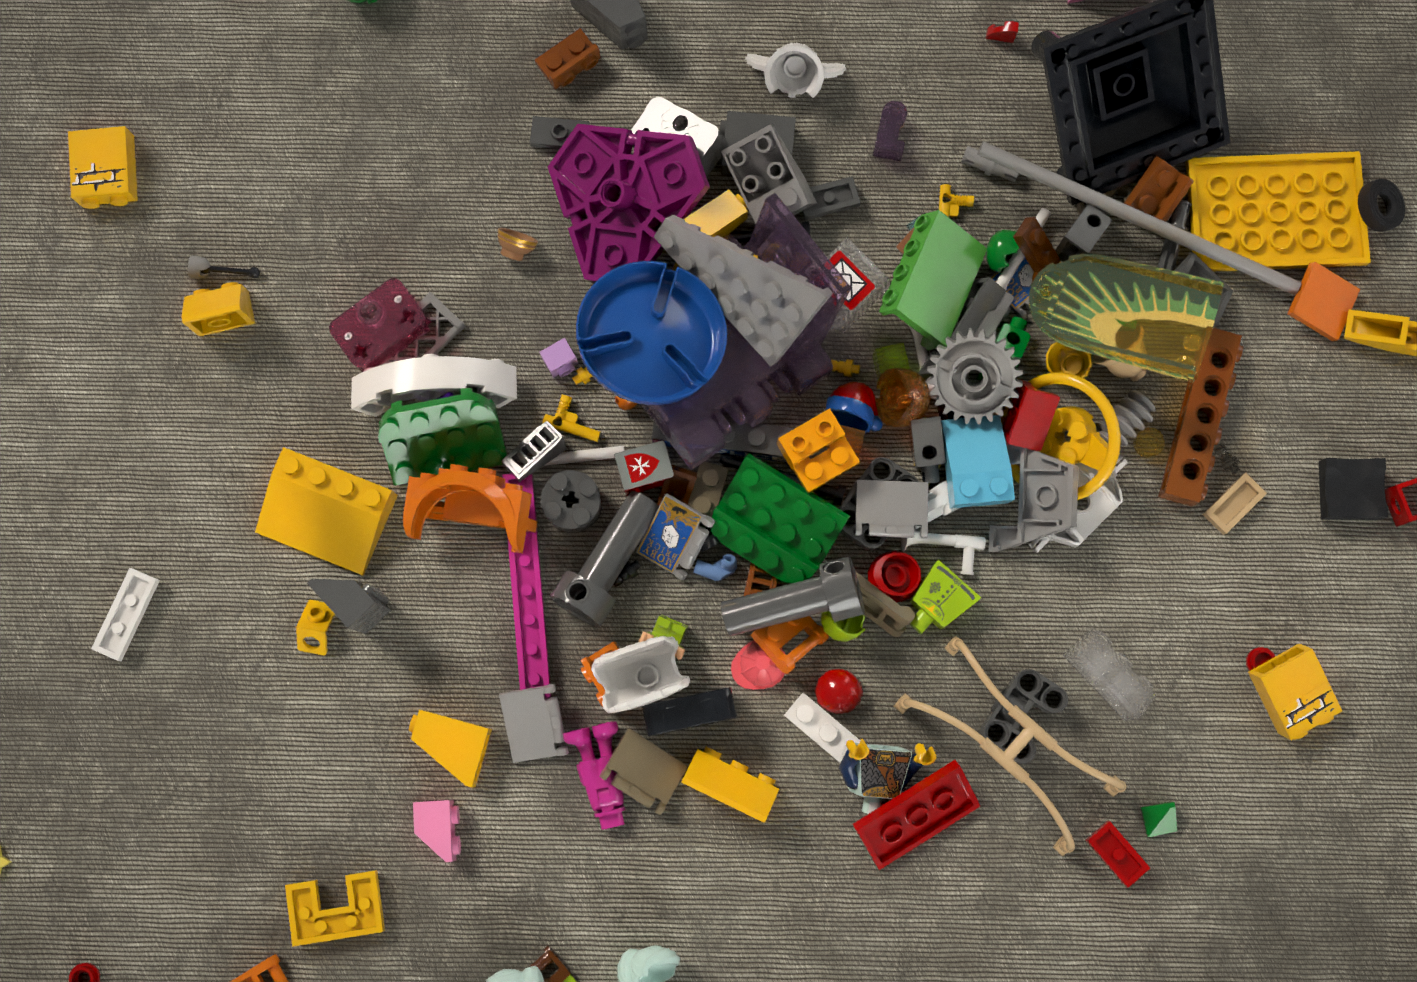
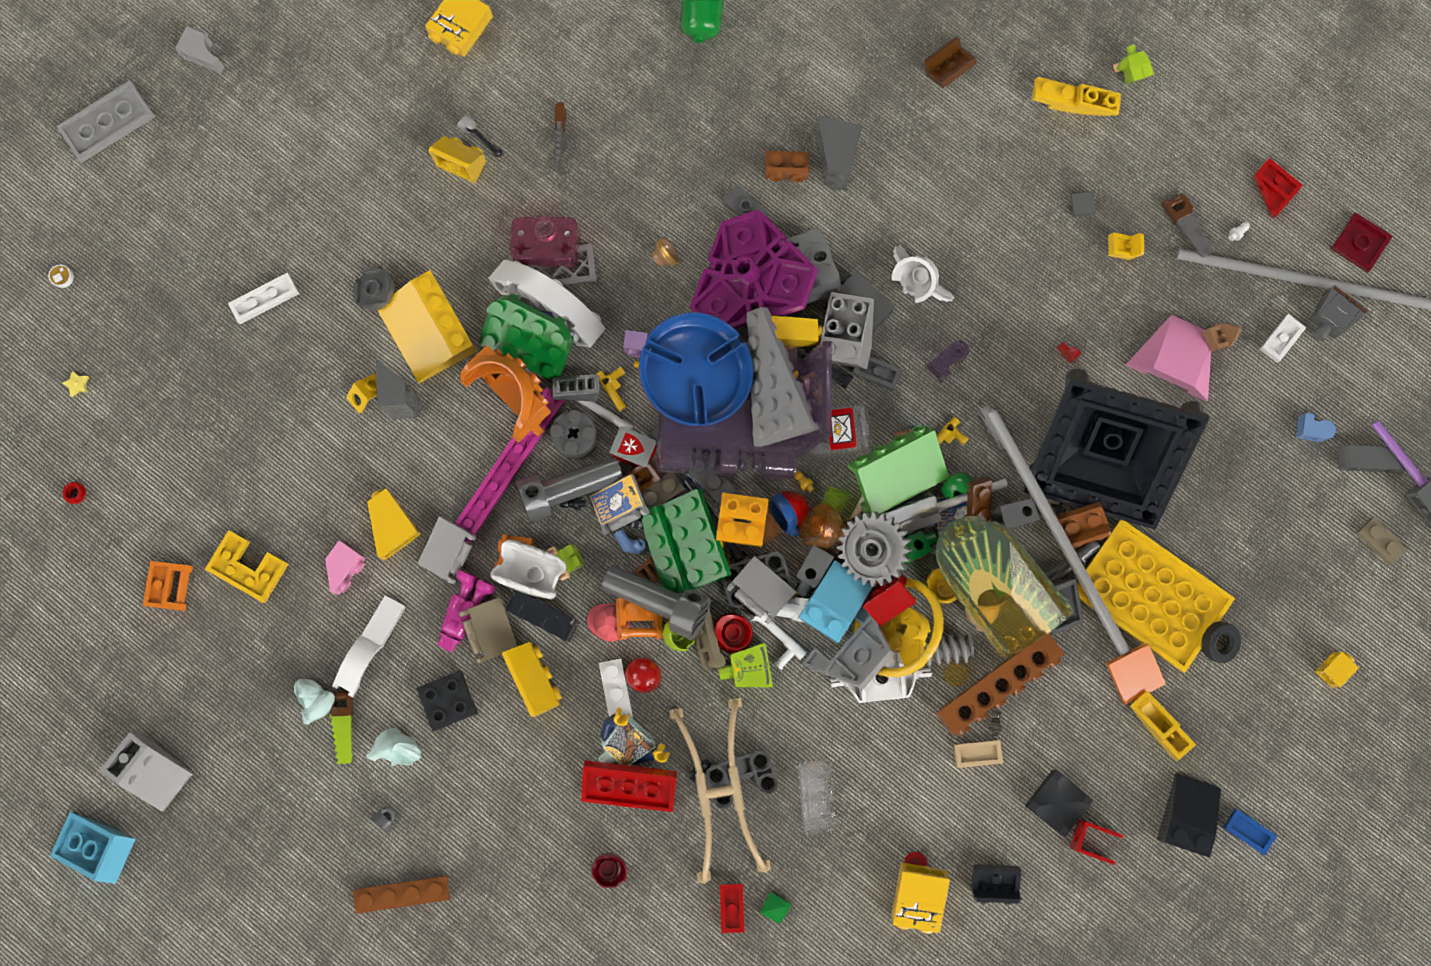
camera: 35 degrees right, 0 degrees up
none -> white piece [332,595,406,697]
none -> dark grey tile [353,267,395,311]
none -> black brick [416,671,479,731]
none -> piece [555,102,567,174]
none -> dark red hair [591,852,628,889]
none -> black piece [689,759,711,783]
none -> black bracket [971,864,1022,905]

